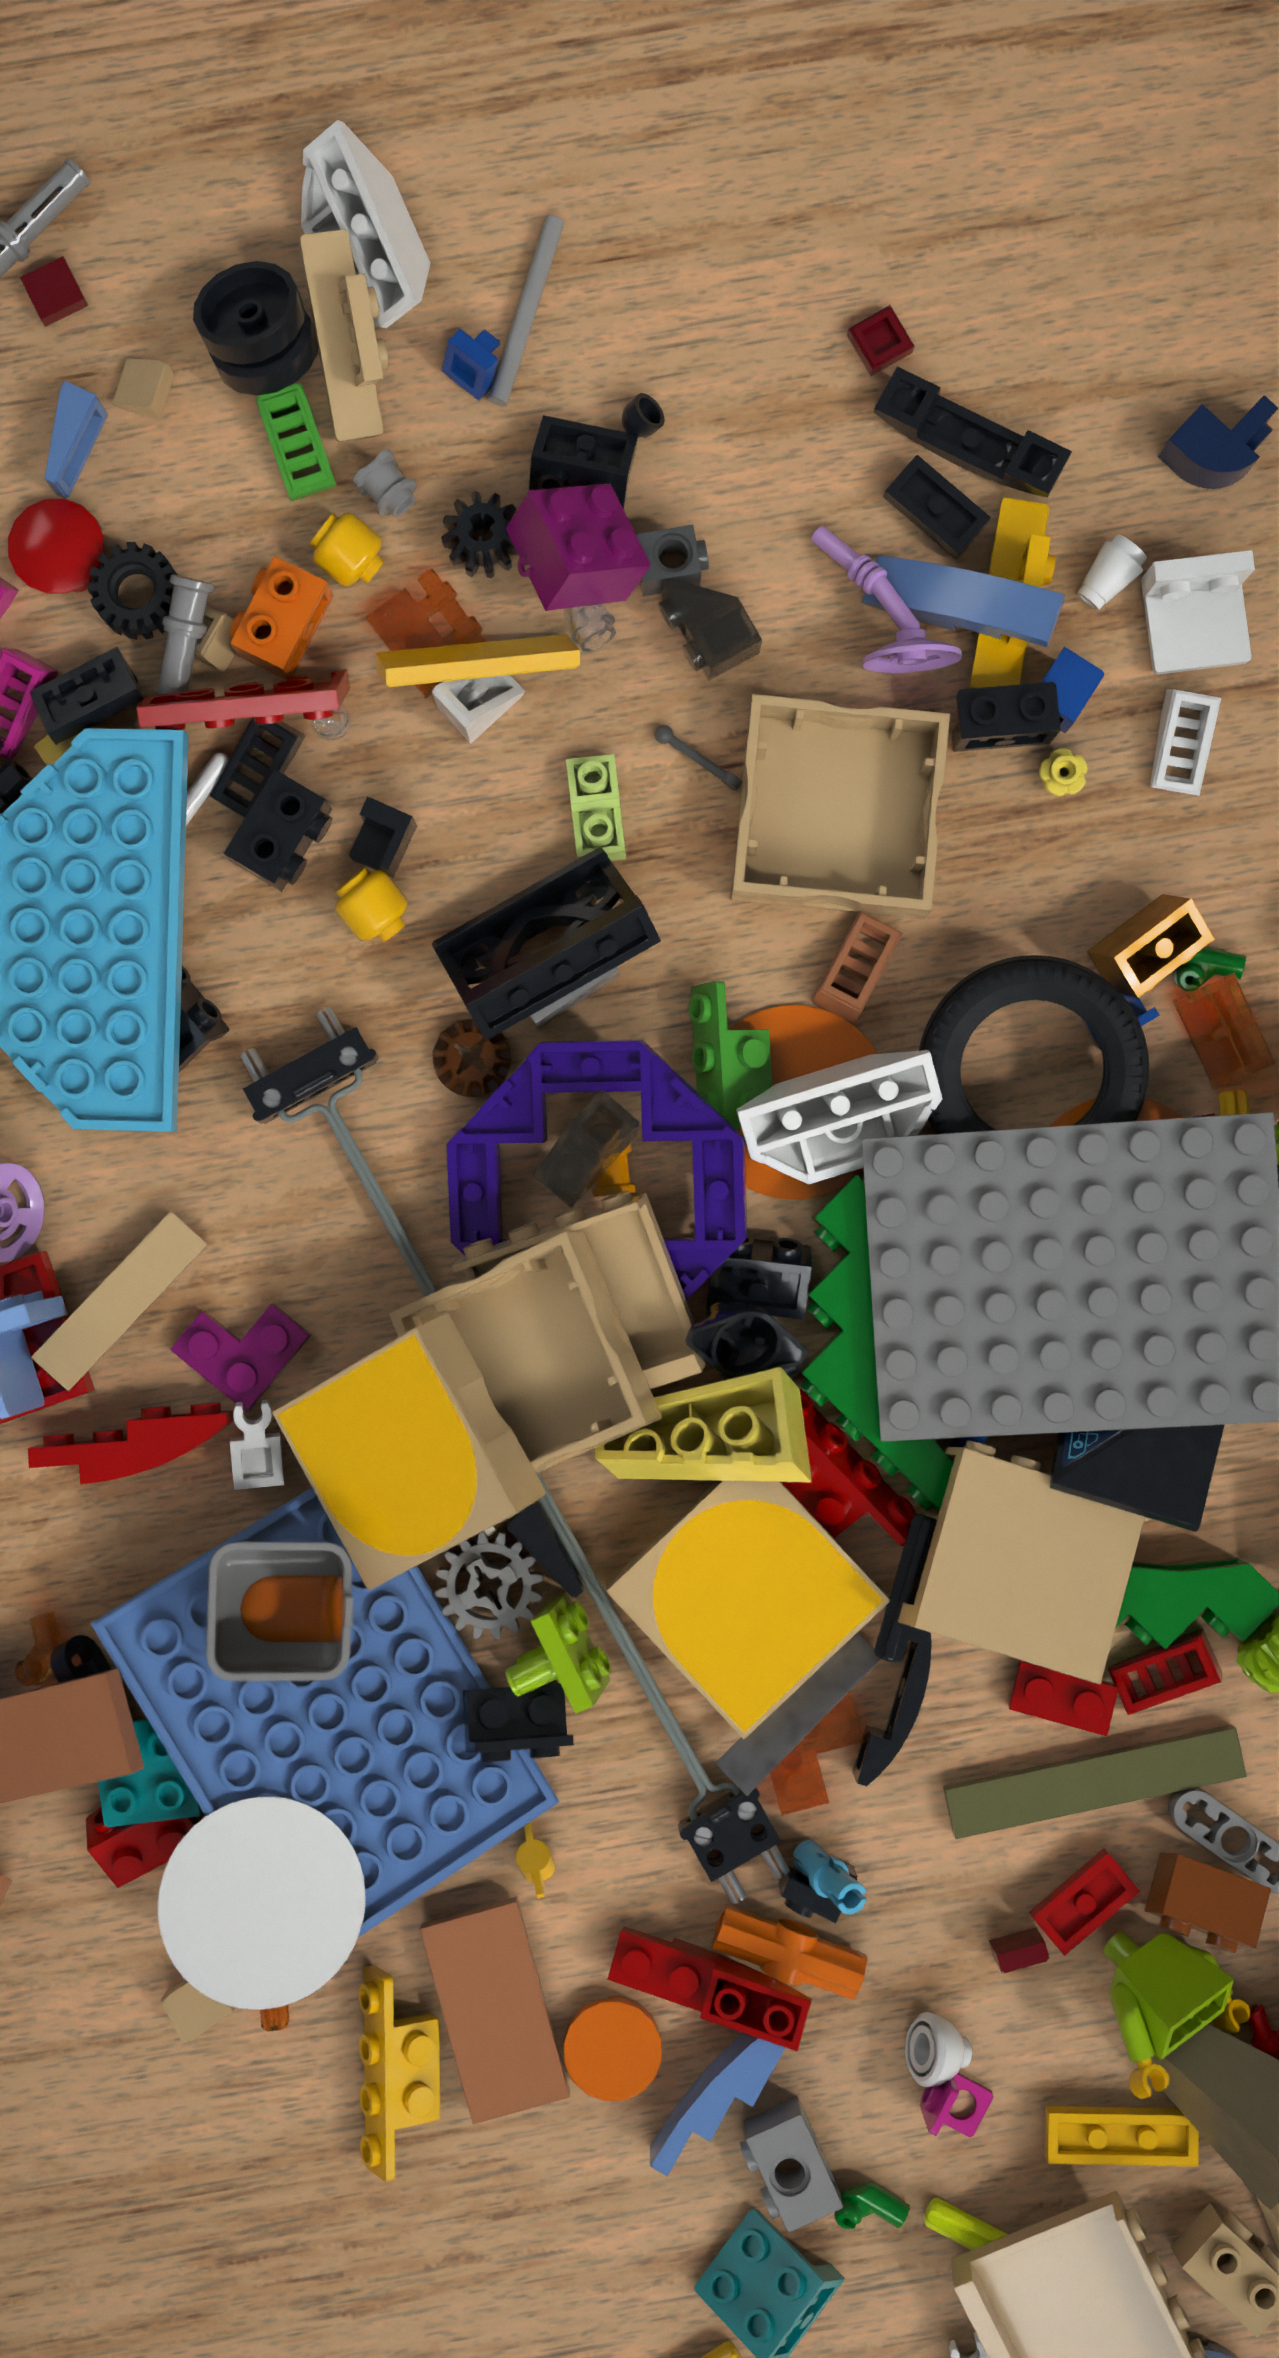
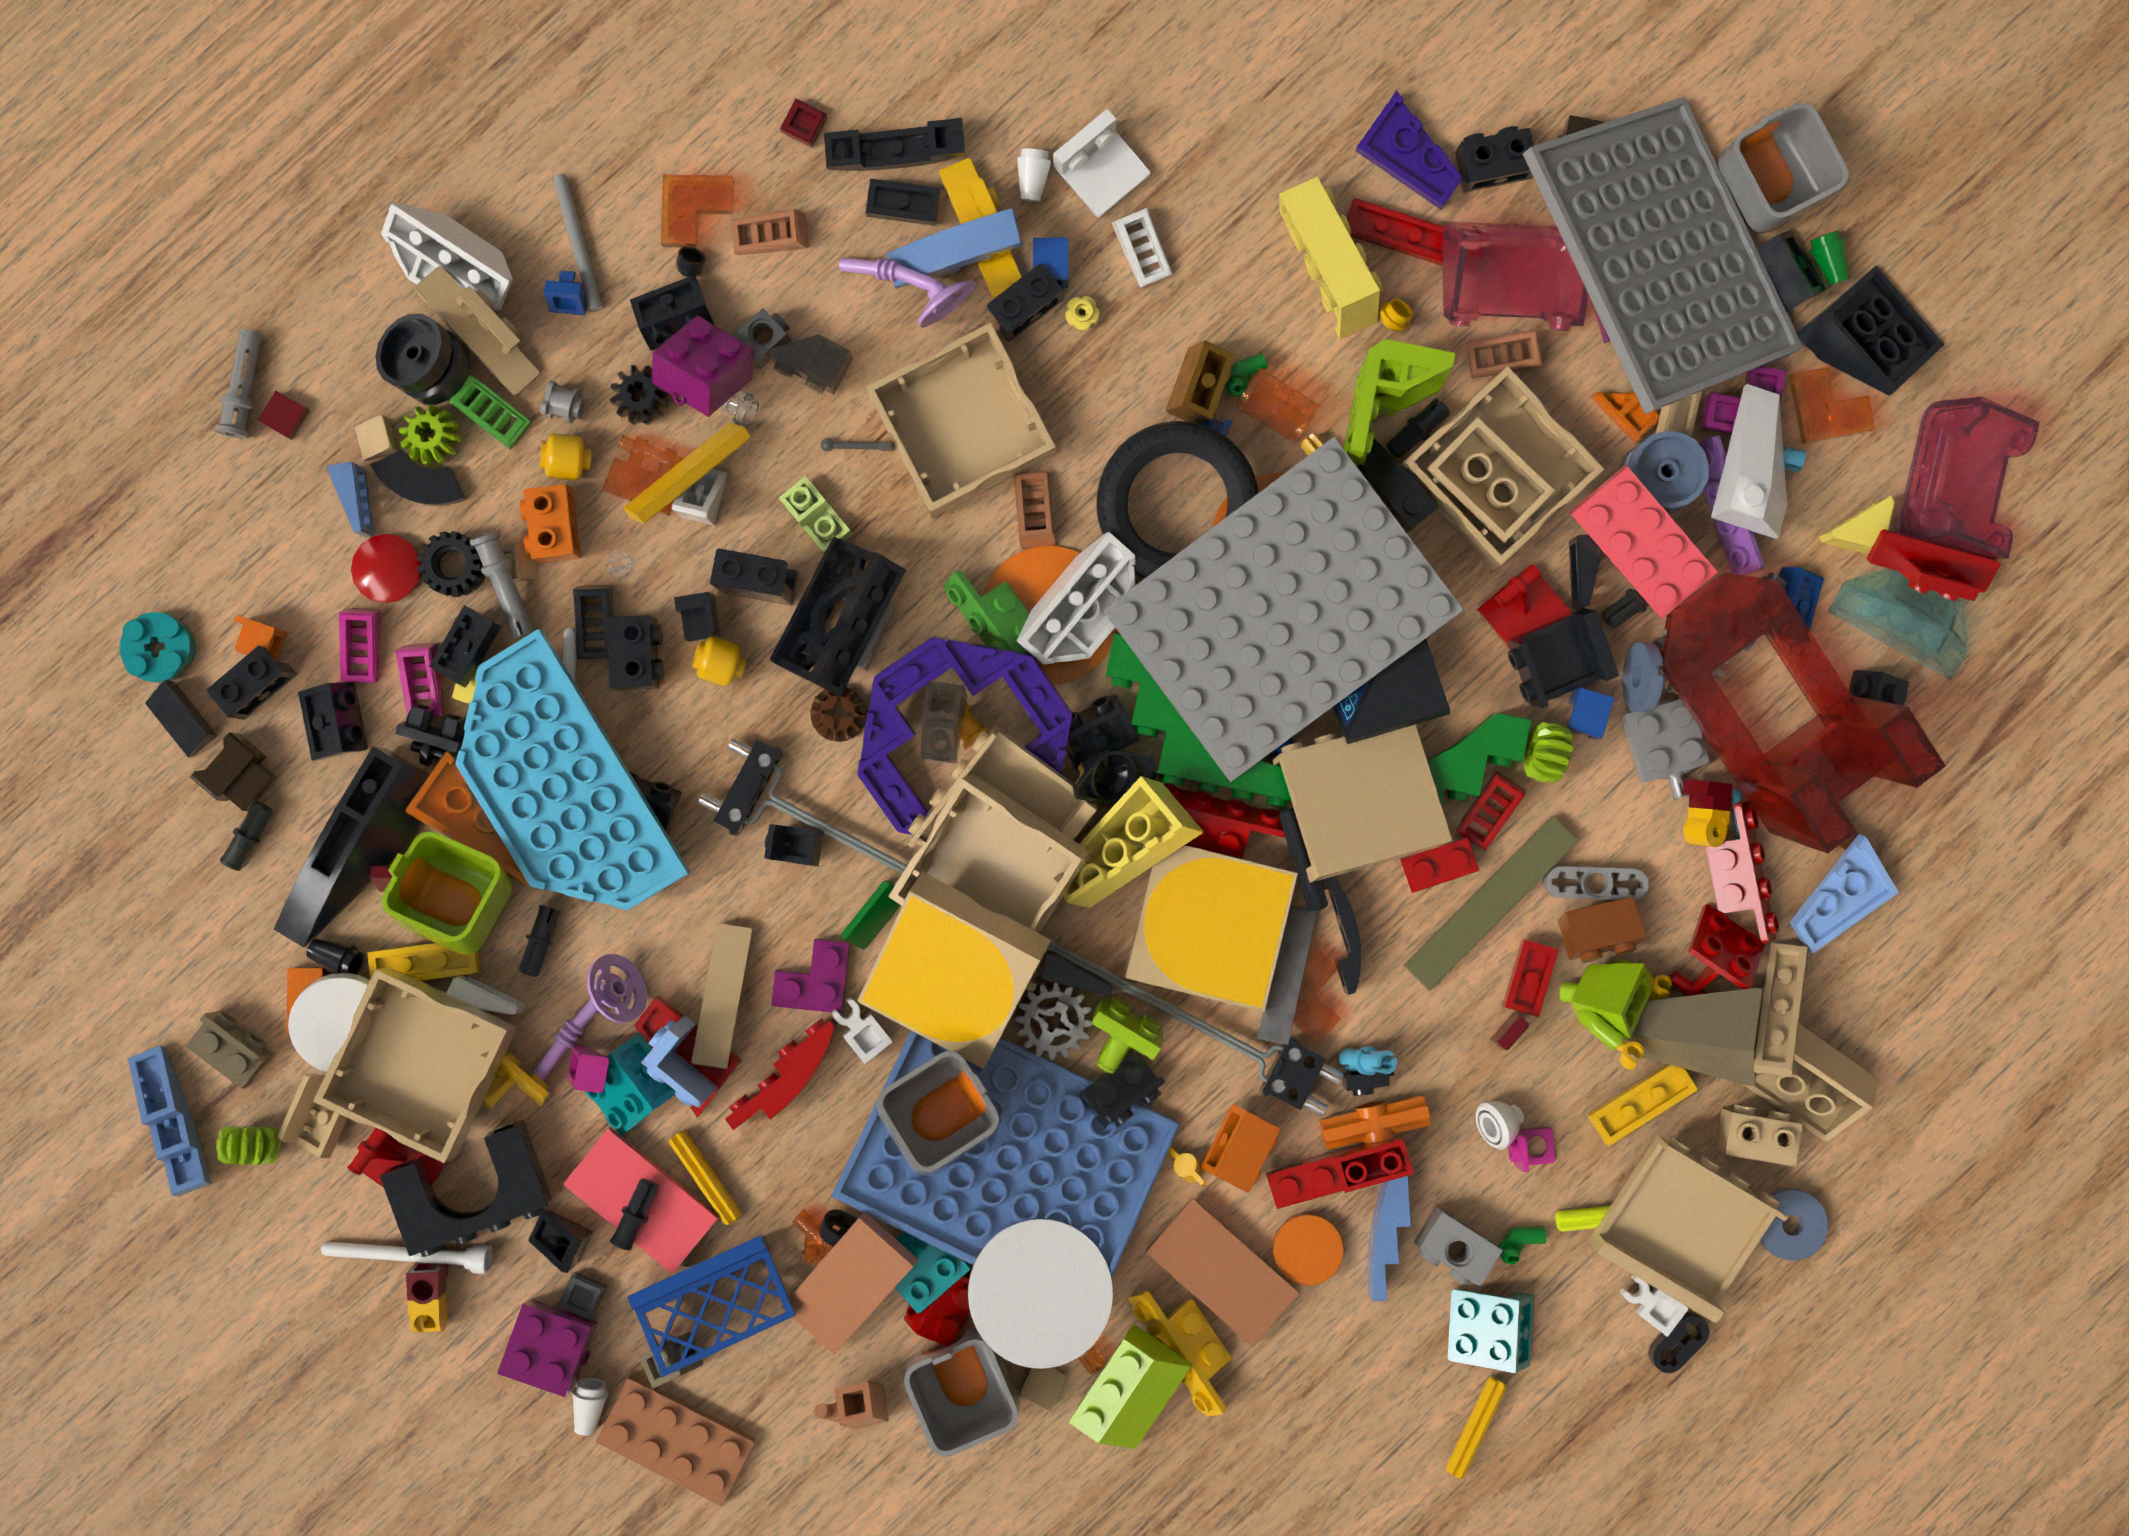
camera: 30 degrees left, 0 degrees up
red wing [136,669,350,730] -> none
dark blue brick [1158,395,1278,489] -> none
none -> black tile [370,450,466,506]
none -> lime gear [399,405,461,465]
none -> clear orange plate [661,174,735,248]
none -> black panel [710,548,798,606]
none -> nougat slope [731,209,809,255]
none -> black bracket [764,824,824,867]
none -> green slope [841,880,901,950]
none -> light grey piece [904,1328,1019,1457]
none -> lime slope [1069,1323,1193,1449]
none -> orange brick [1200,1104,1281,1193]

